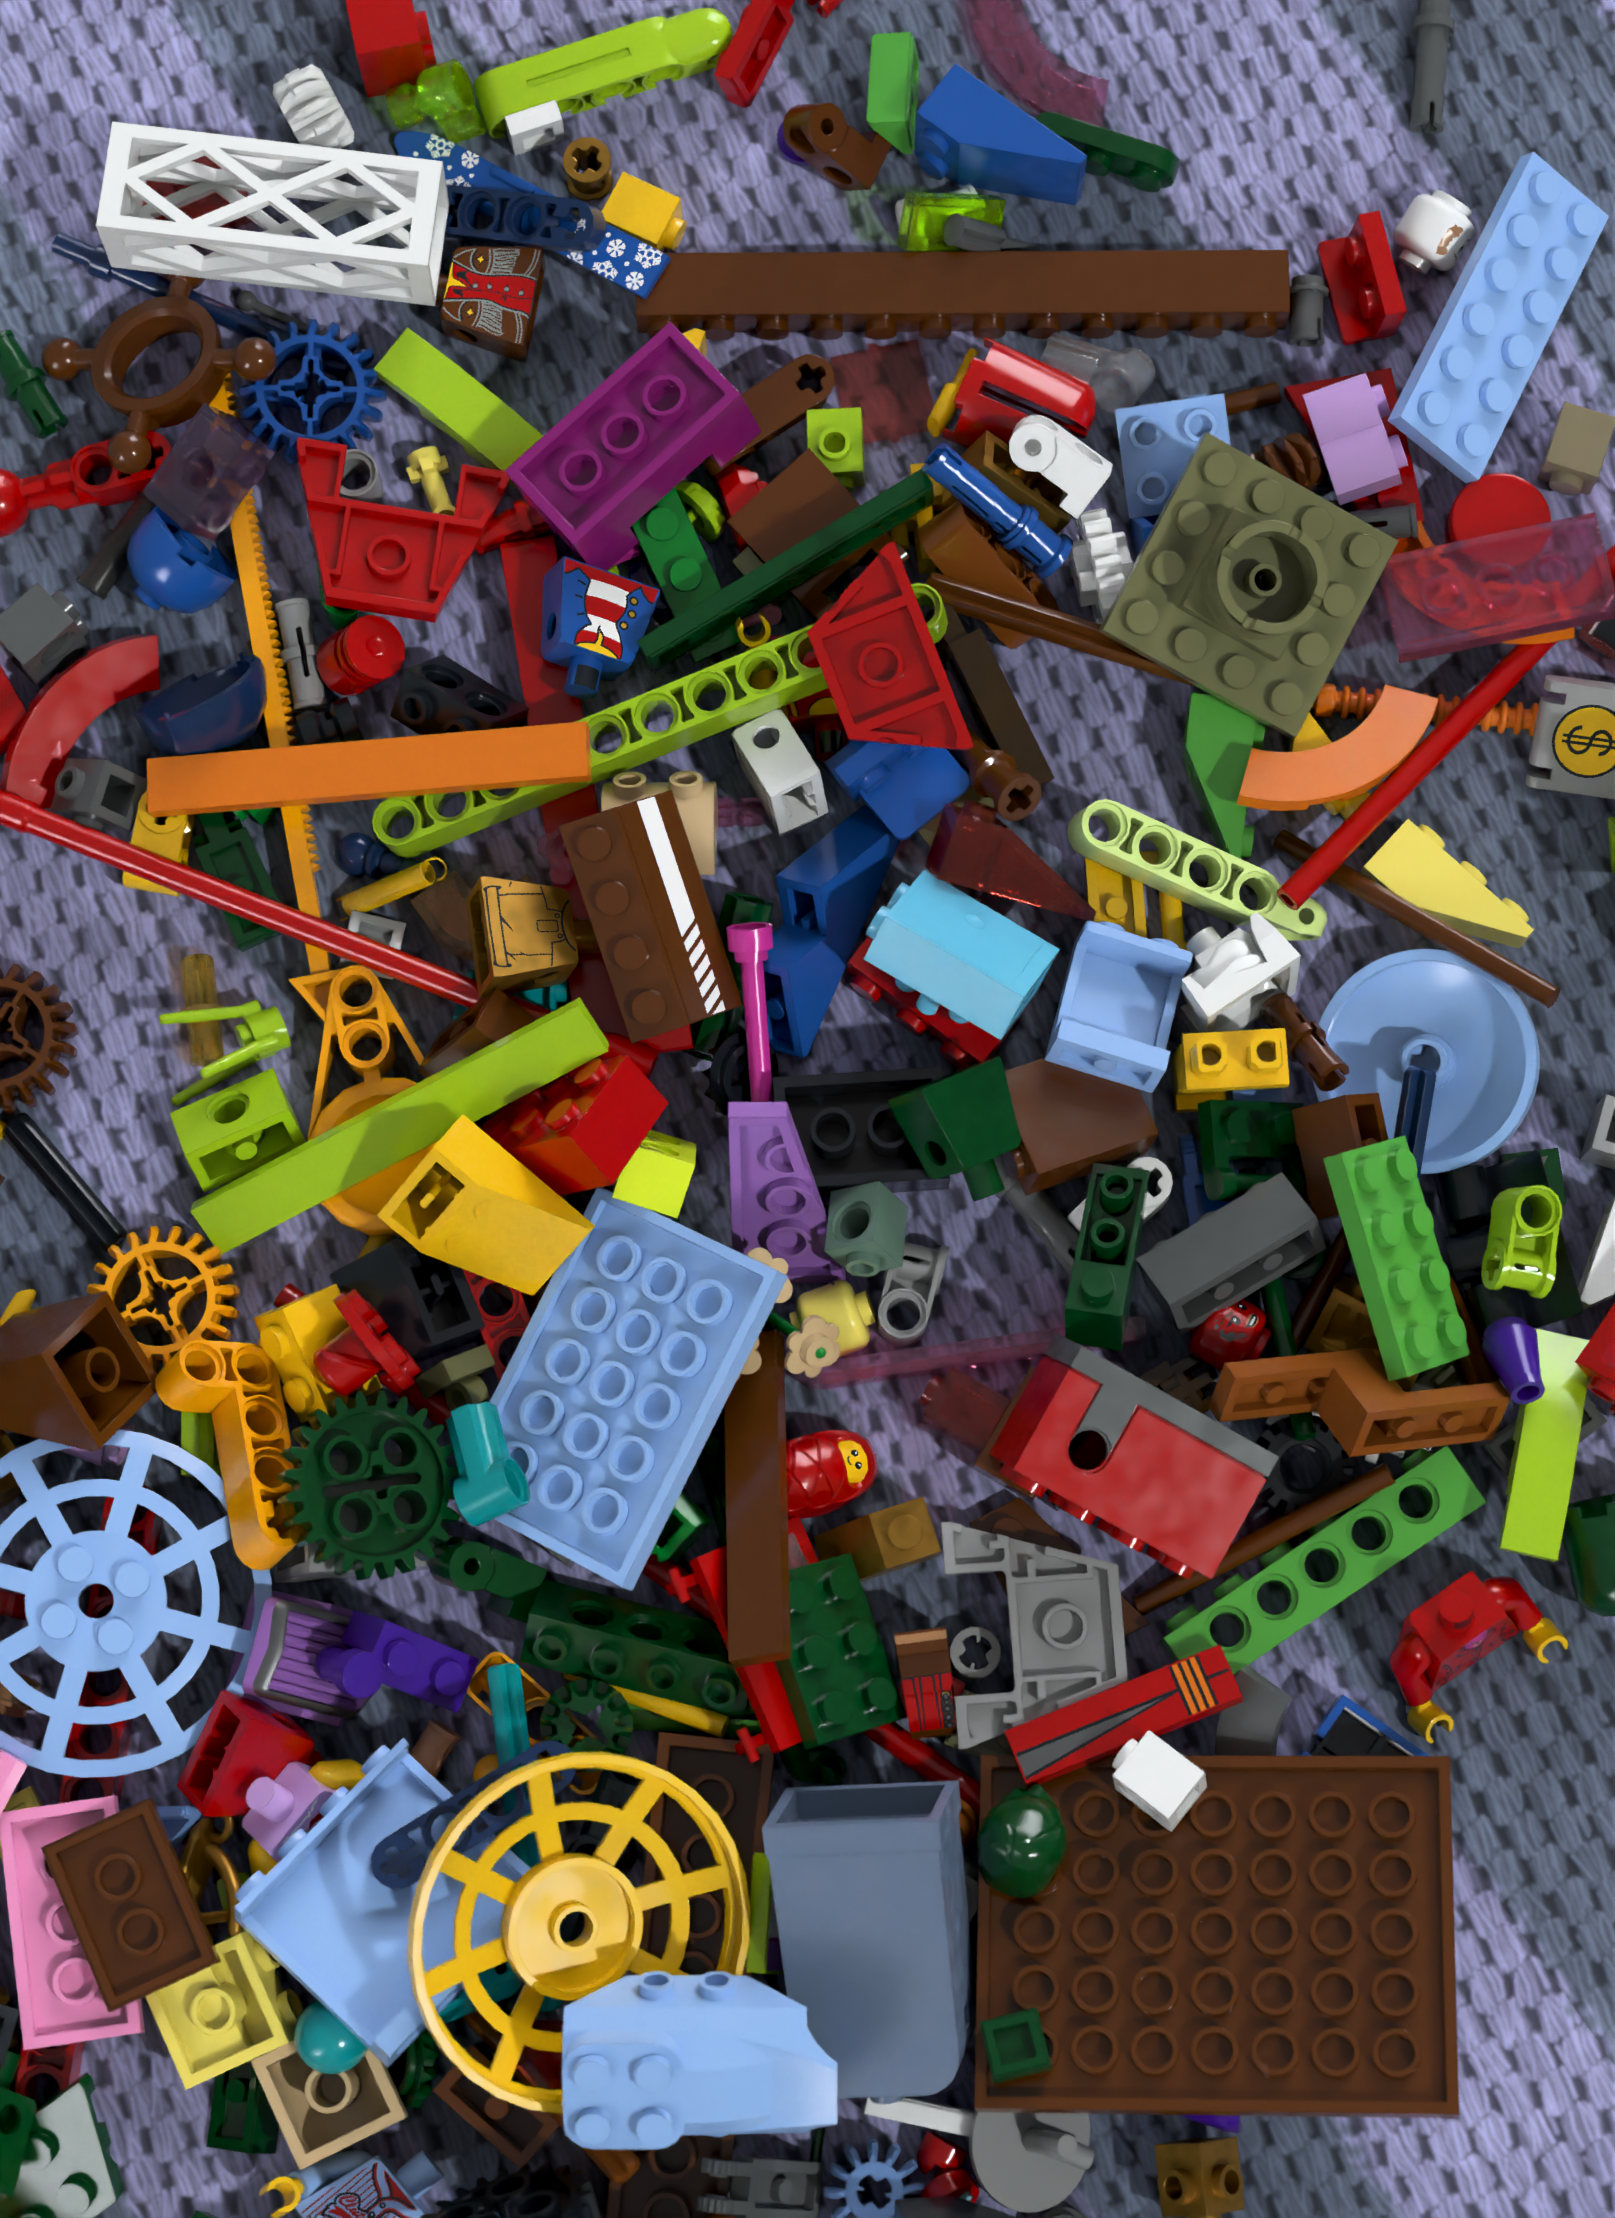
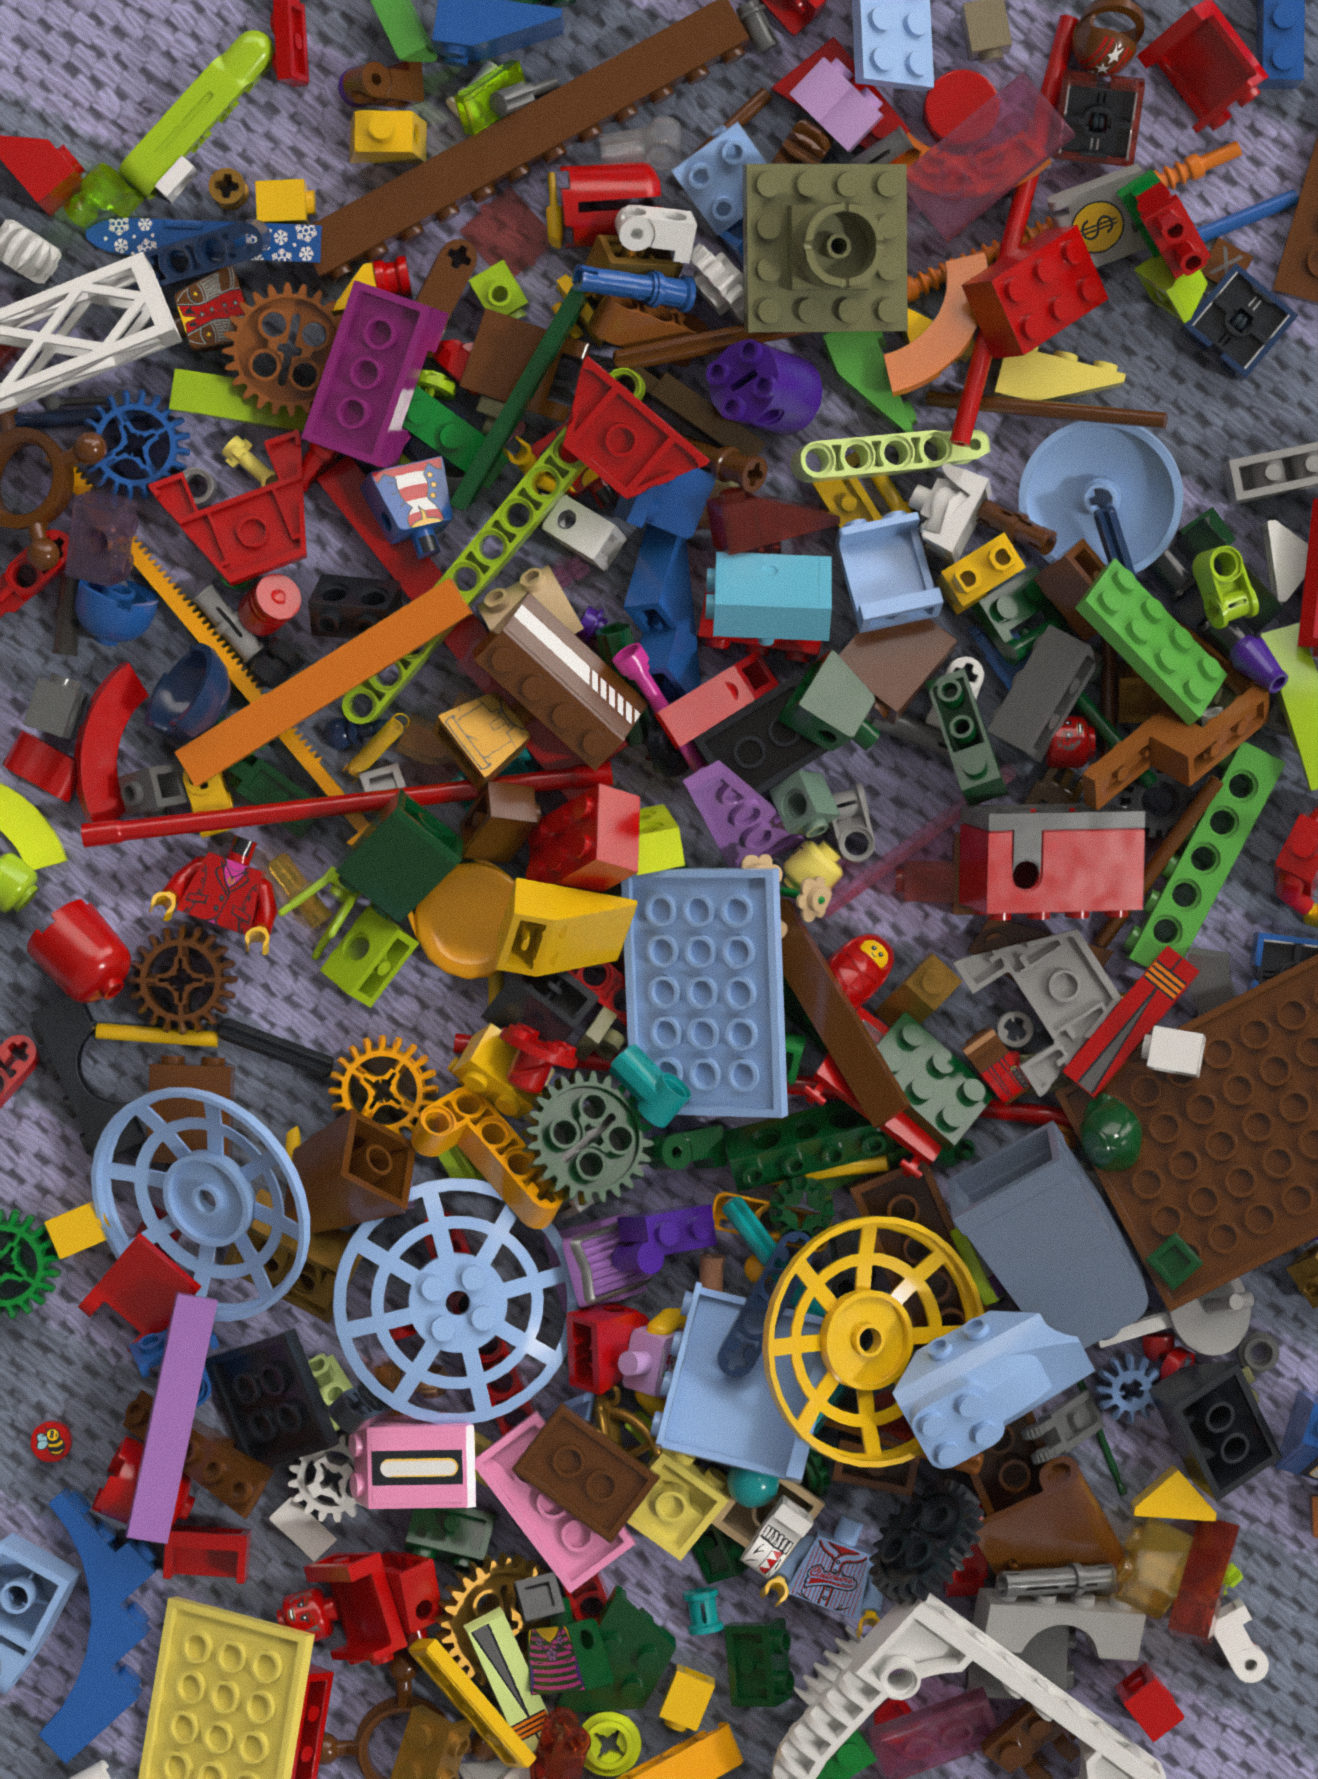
camera: 30 degrees left, 10 degrees up
lime tile [190,997,609,1255] -> none
none -> red torso [149,835,278,955]
none -> dark orange gear [222,282,343,417]
none -> dark green slope [335,788,464,923]
none -> yellow torso [349,110,427,164]
none -> red wheel [373,255,413,297]
none -> dark purple plate [575,605,608,645]
none -> slope [654,650,779,749]
none -> teal bush [682,1586,724,1635]
none -> dark purple cylinder [706,339,823,436]
none -> white leg [740,1495,813,1579]
none -> red brick [961,225,1109,359]

